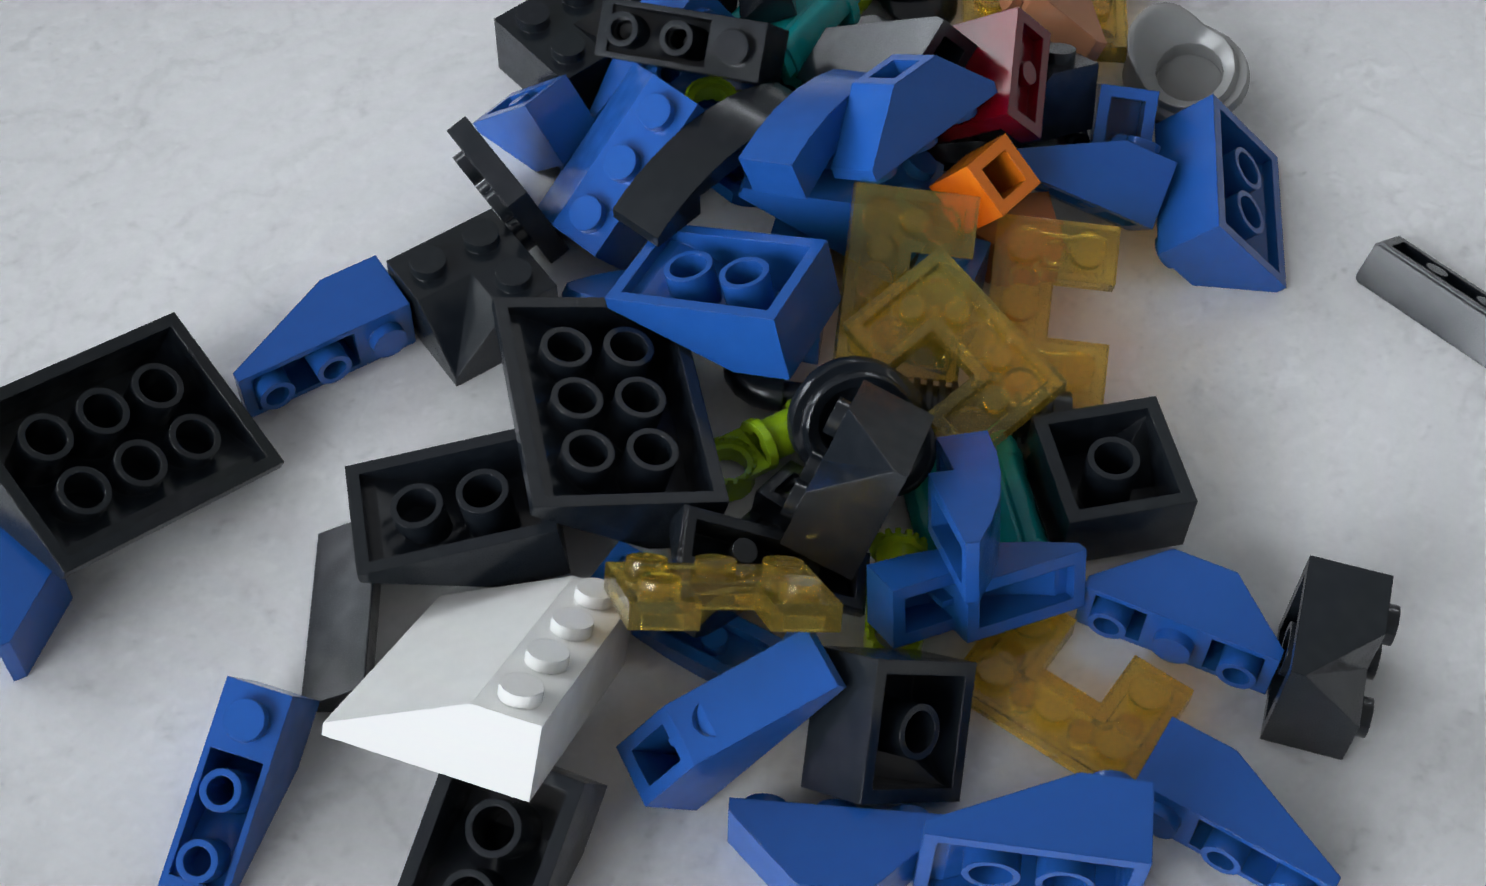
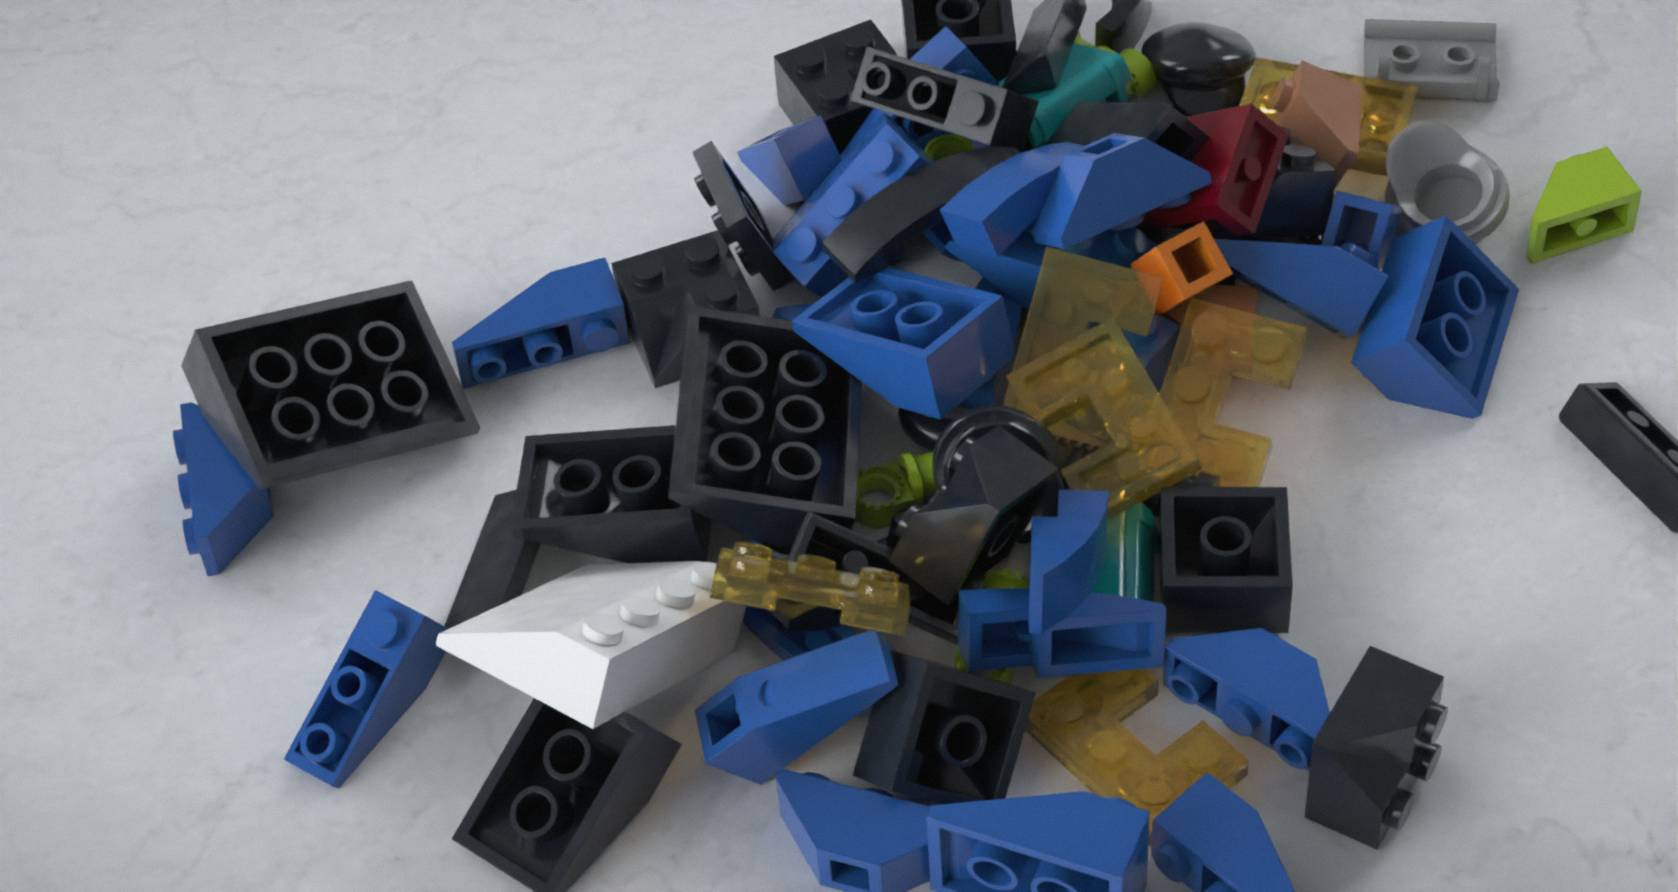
camera: 20 degrees right, 5 degrees down
none -> lime slope [1526,147,1642,264]

